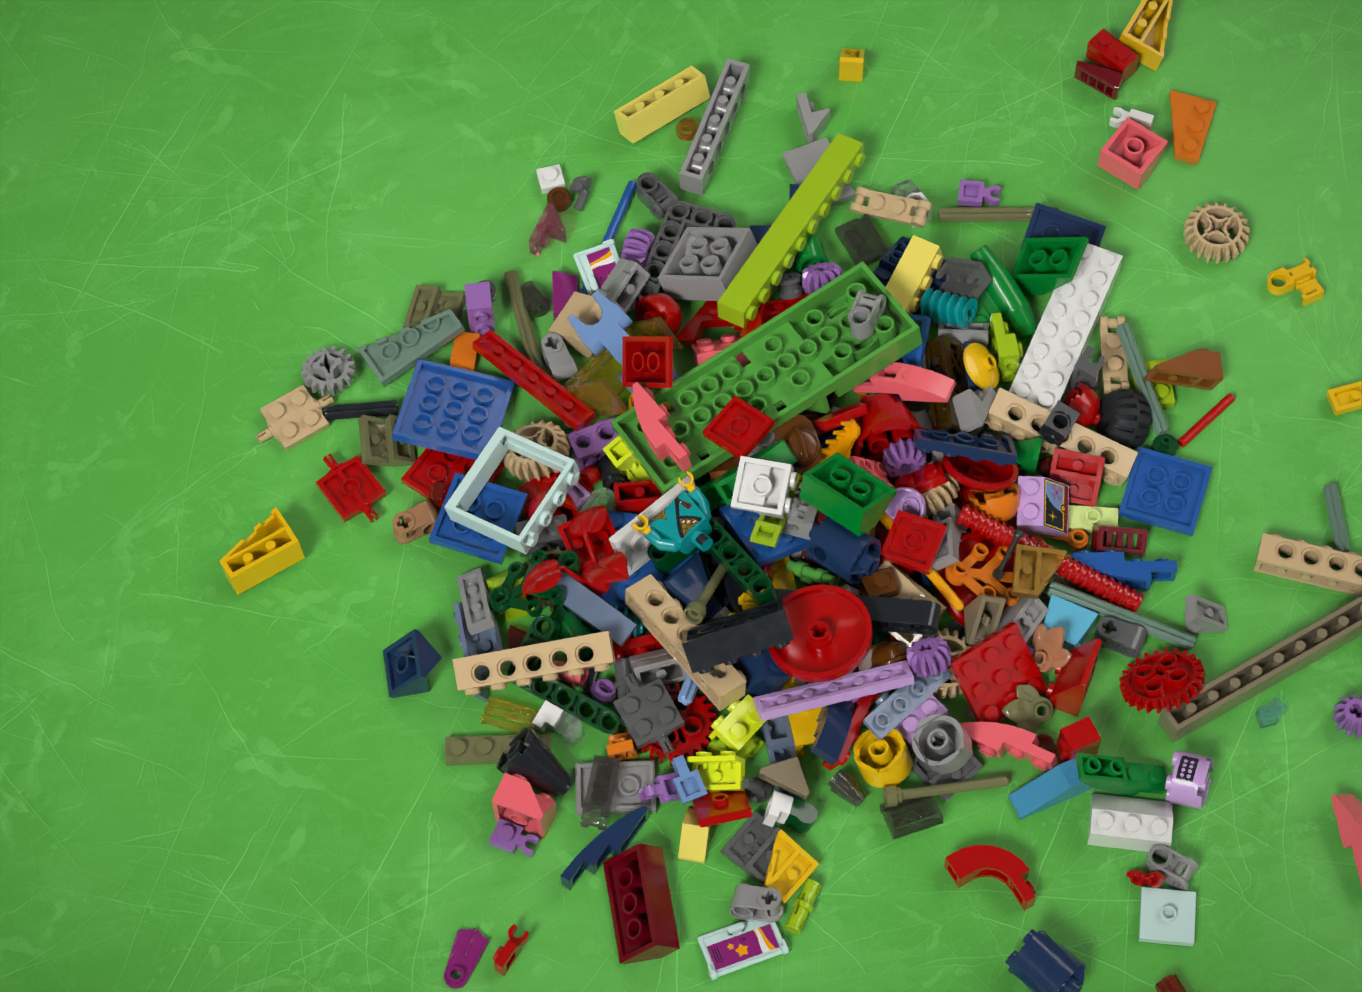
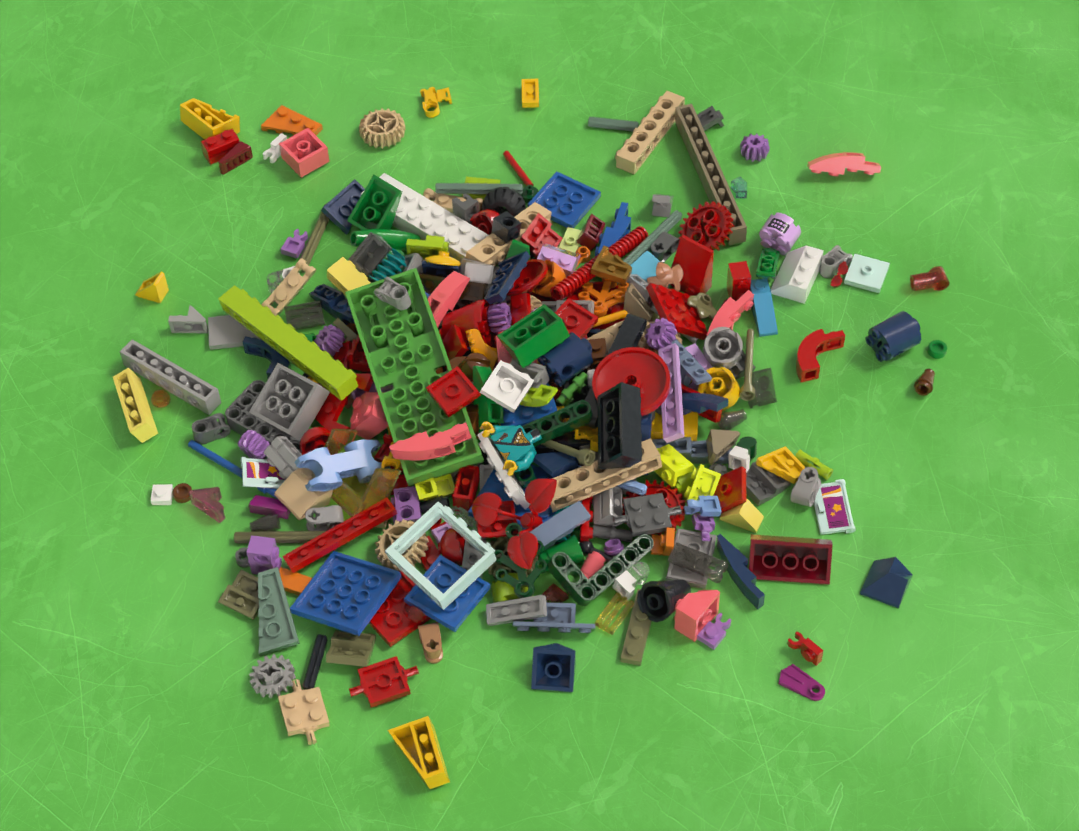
camera: 75 degrees left, 10 degrees down
tan brick [452,631,616,696] -> none
dark grey plate [569,176,593,211] -> none
red slope [622,336,673,388] -> none
pearl dark grey hinge [992,530,1023,580] -> none
dark orange slope [1144,349,1224,390] -> none

